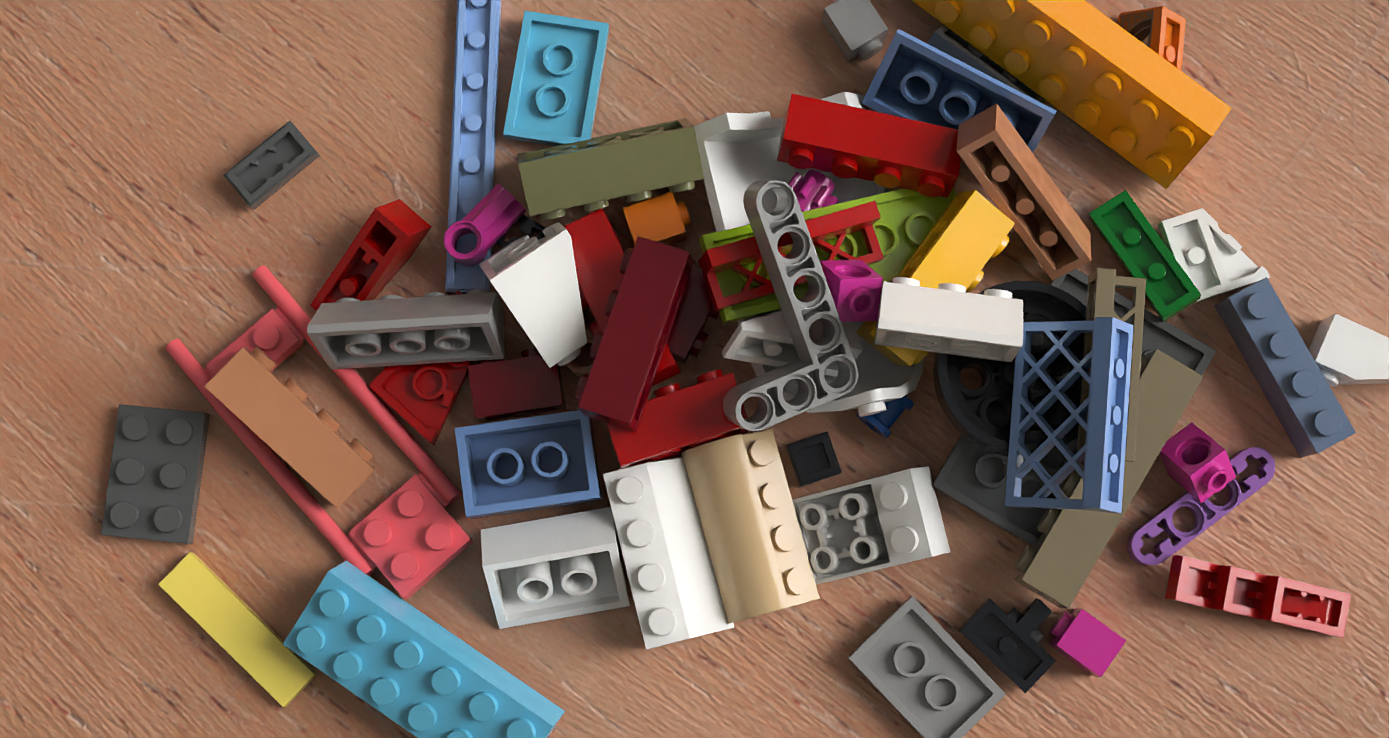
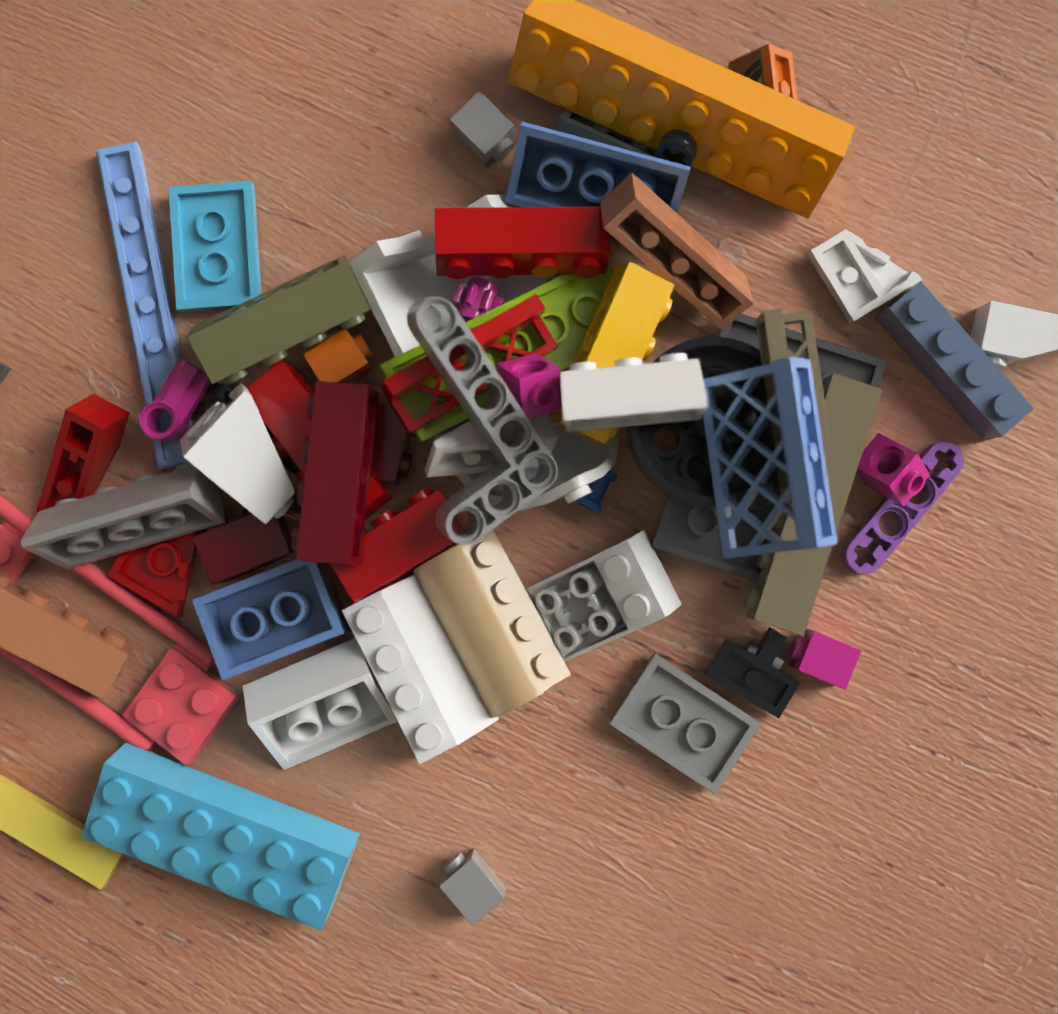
camera: 10 degrees left, 5 degrees up
black tile [786,431,842,488] -> none
green plate [1089,190,1201,322] -> none
red slope [1165,555,1351,638] -> none
none -> black bush [655,130,698,167]

